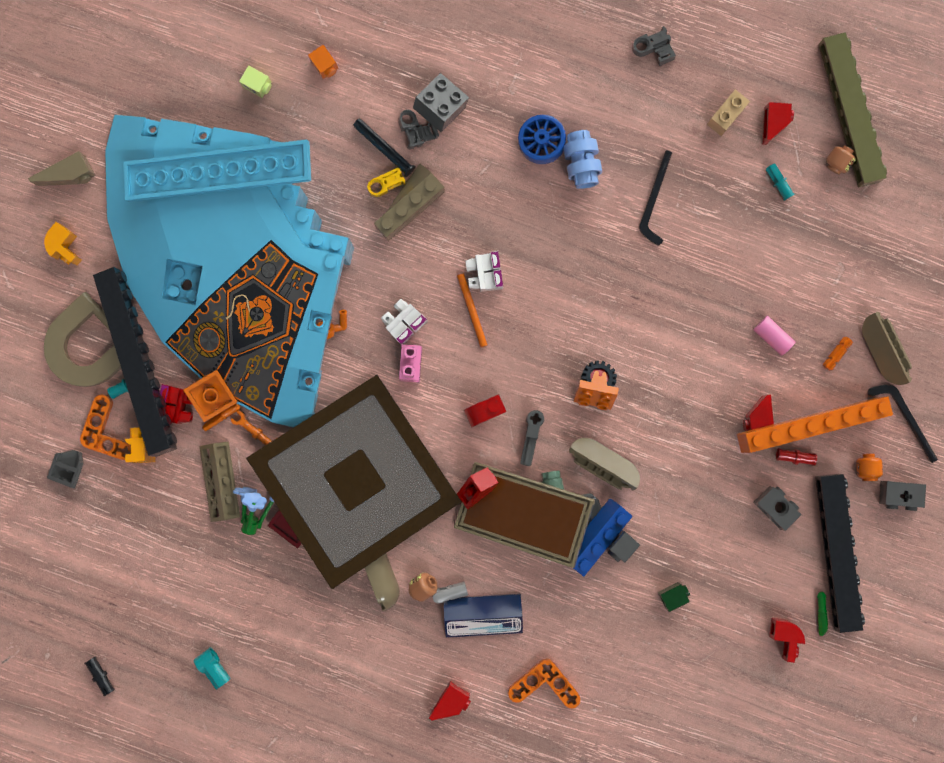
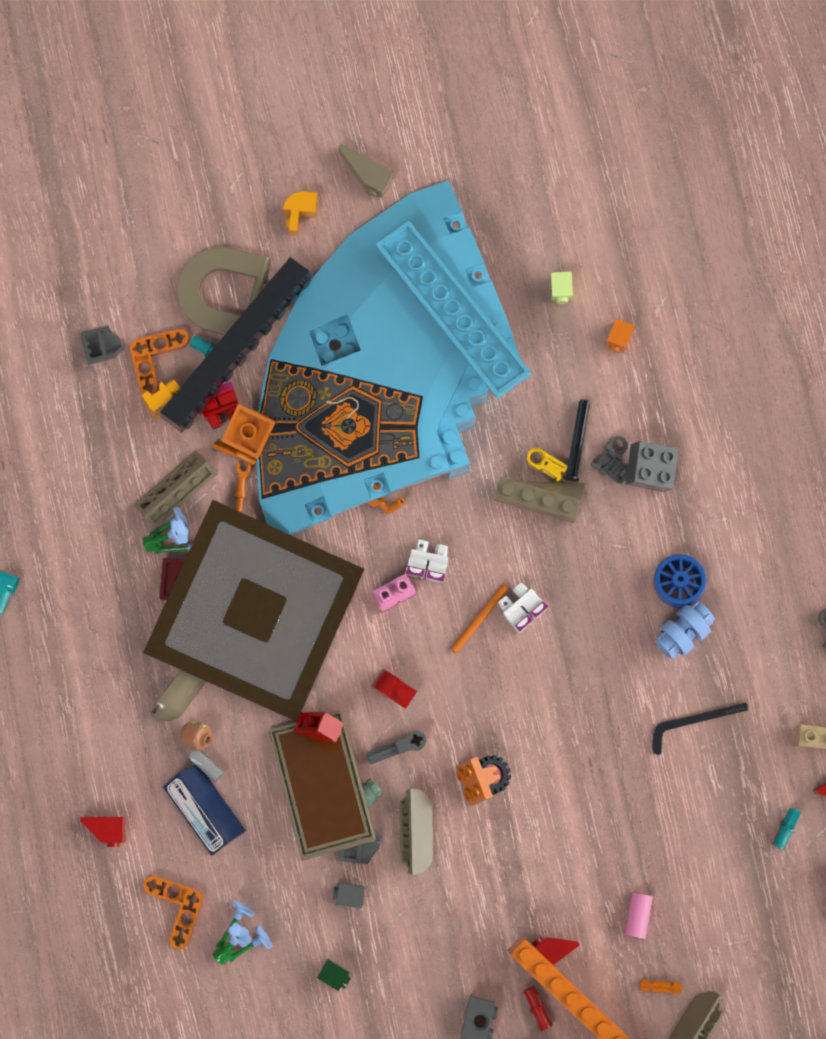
camera: 50 degrees right, 5 degrees down
blue brick [573,498,633,577] -> none
none -> light blue plant [212,900,272,965]

